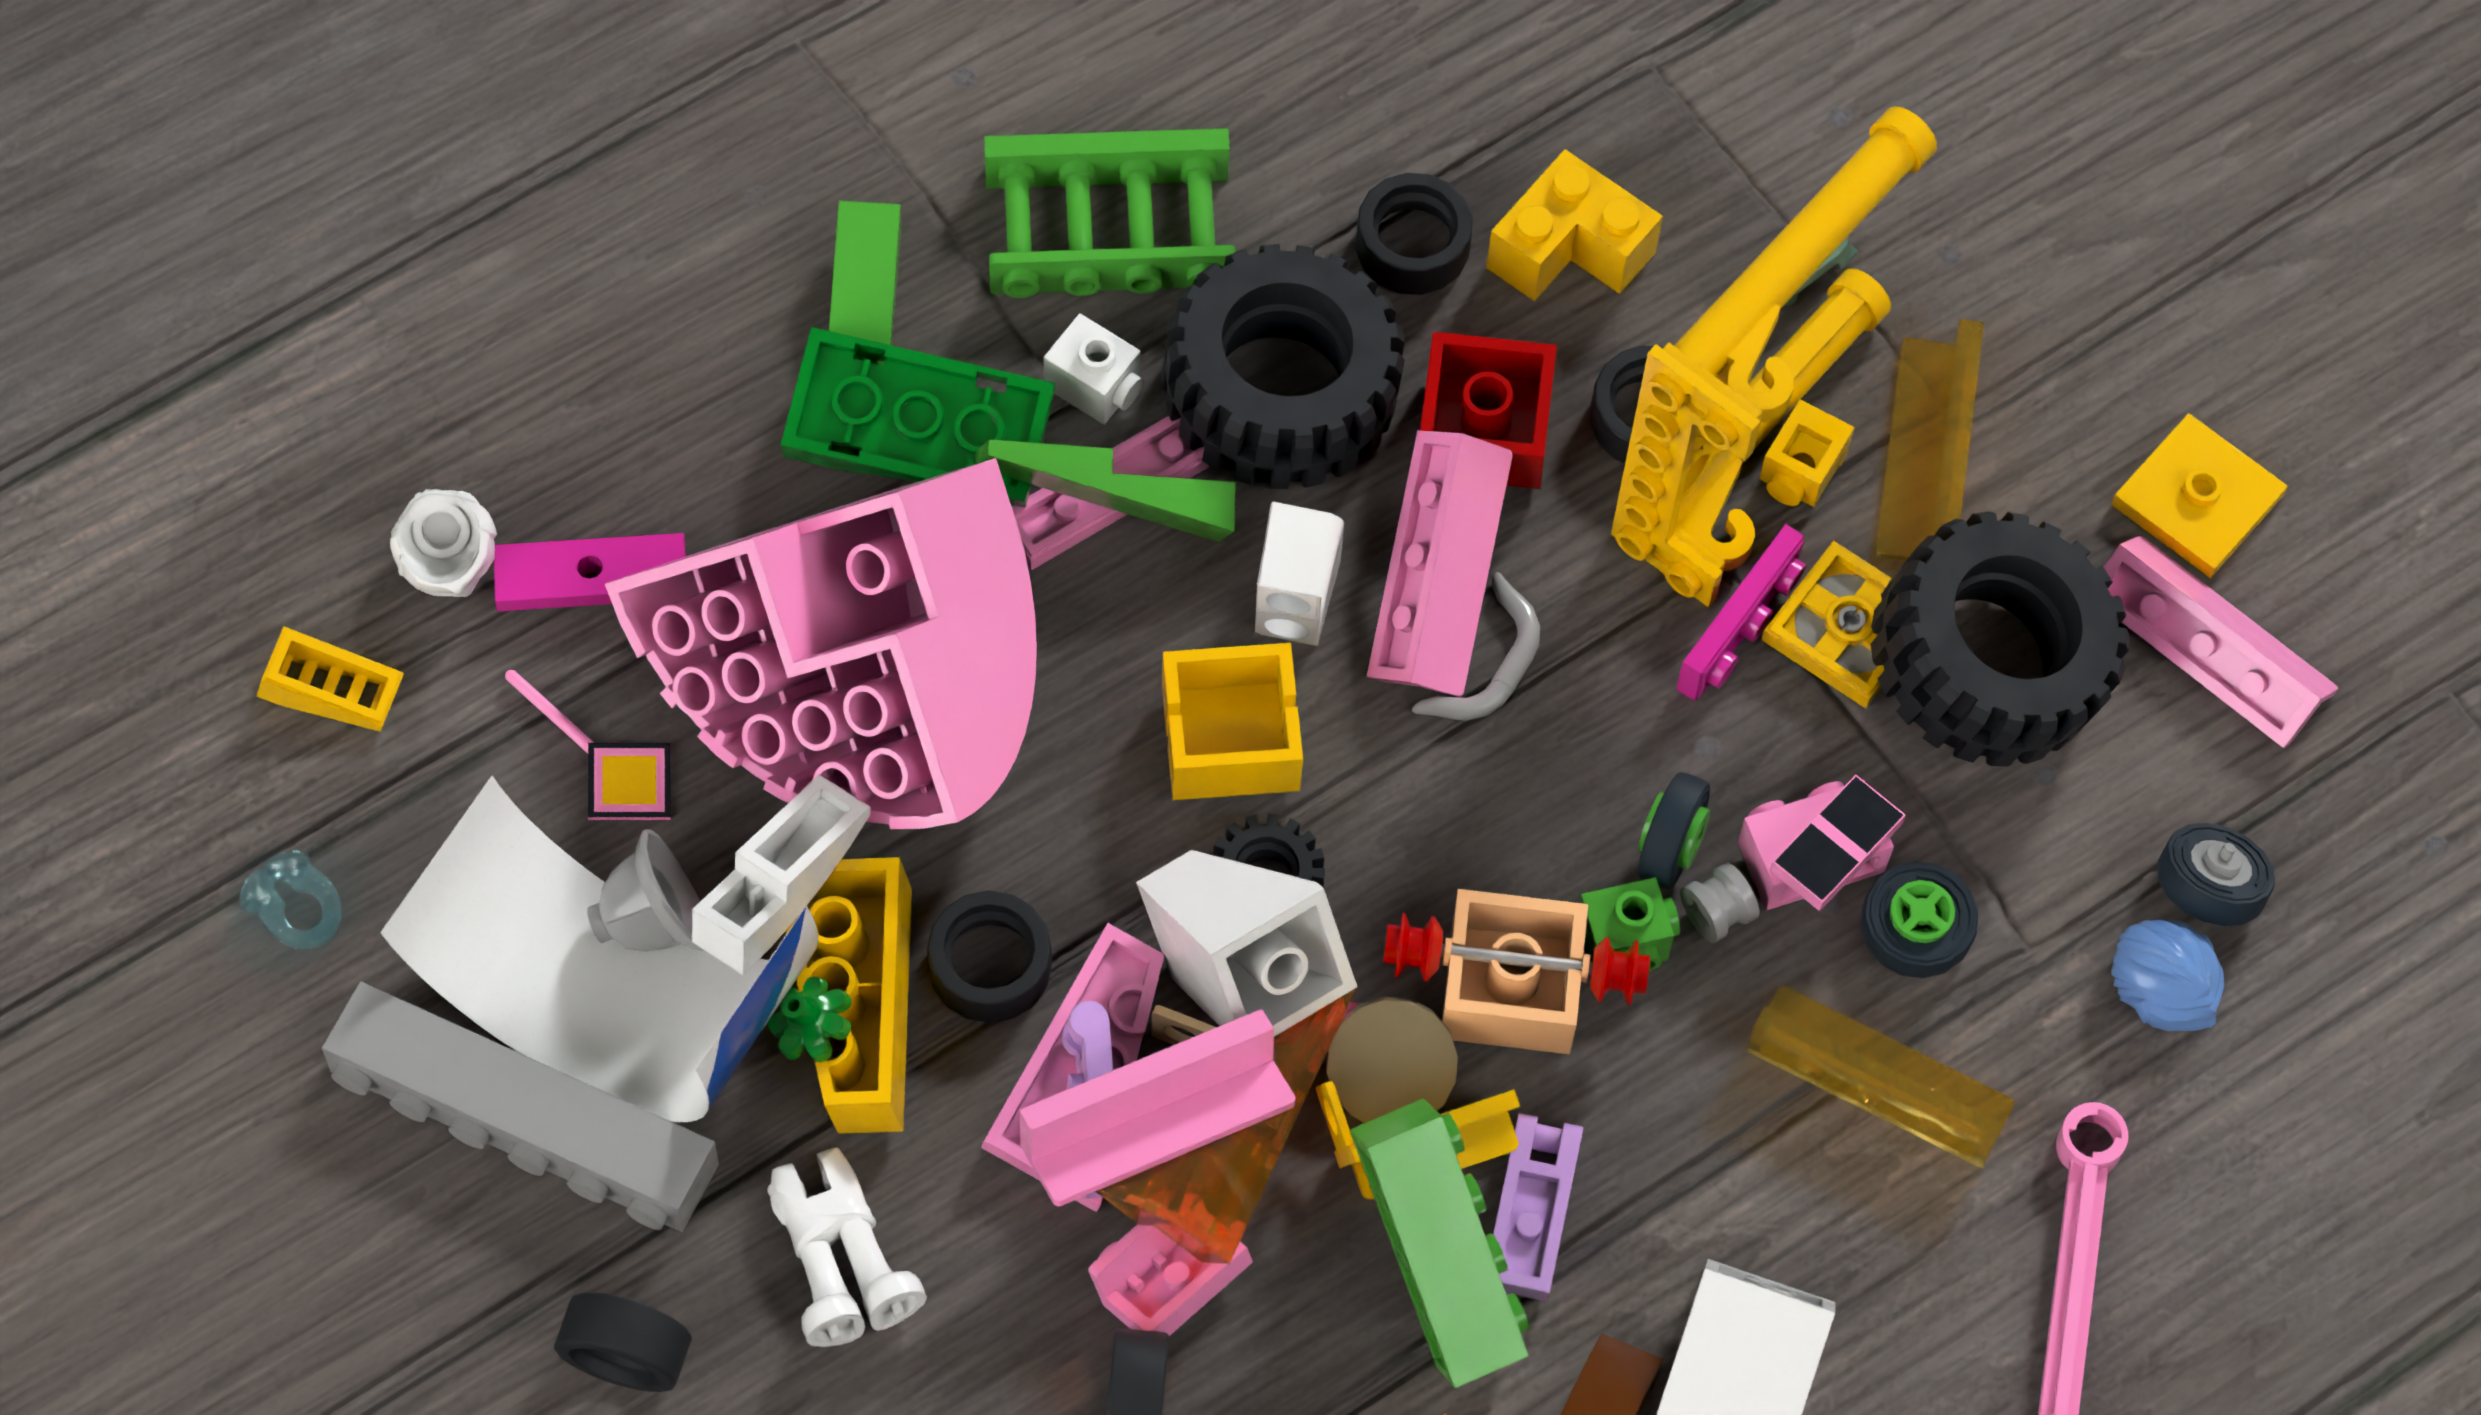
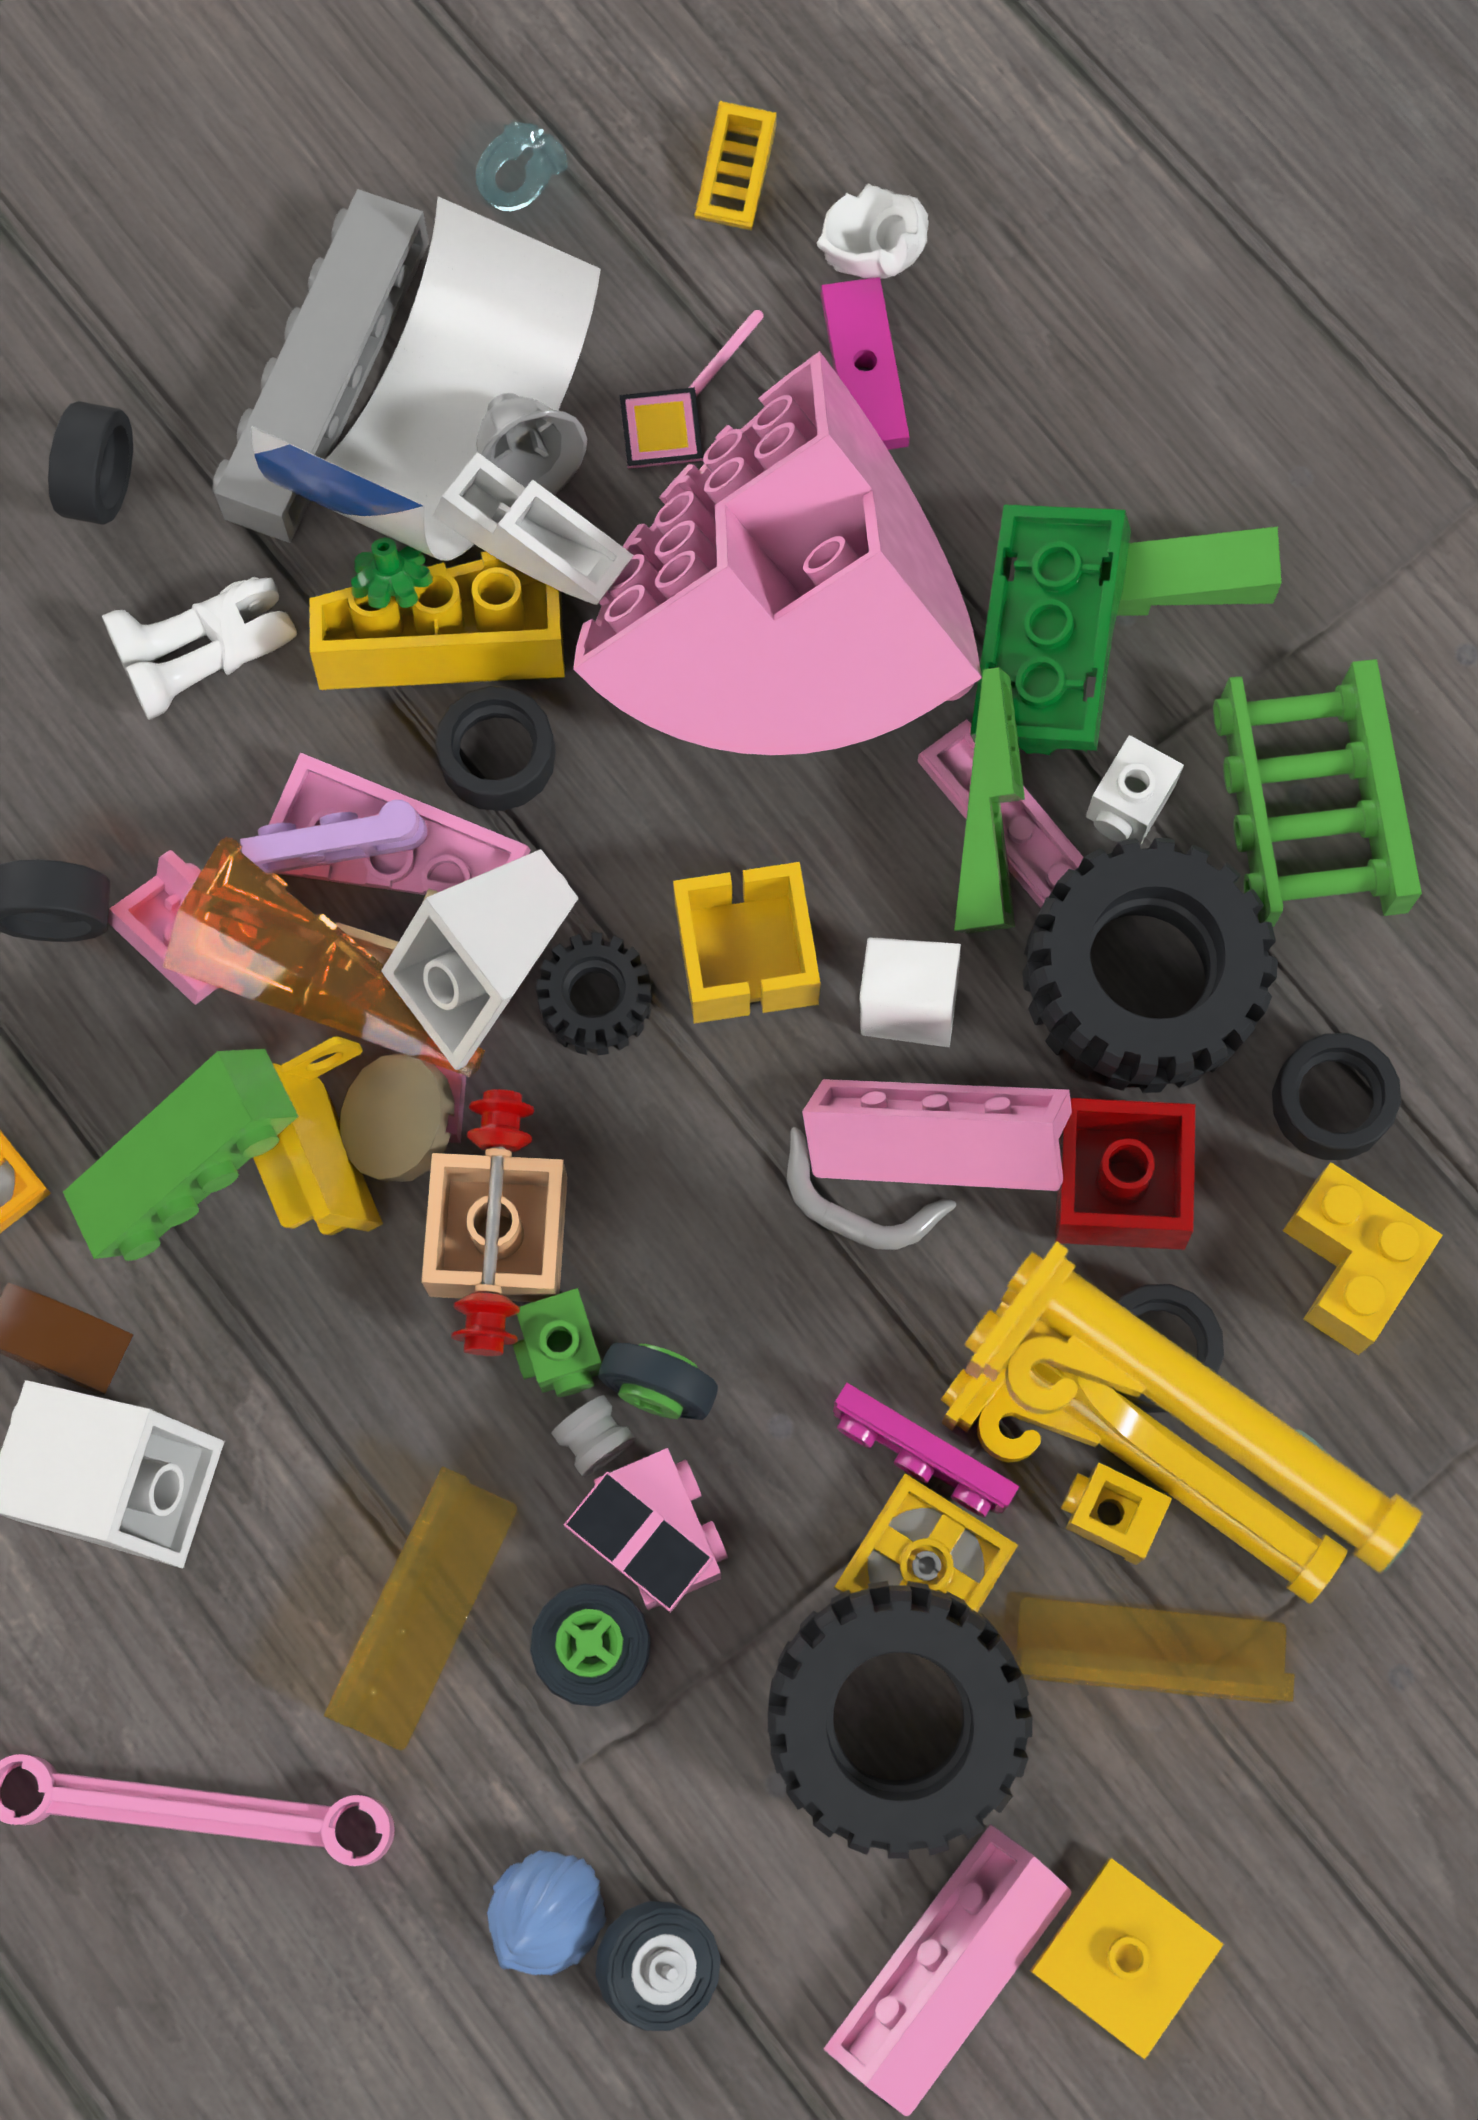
camera: 90 degrees right, 10 degrees up
bright pink panel [1019,1009,1295,1206] -> none
lavender plate [1493,1113,1583,1302] -> none

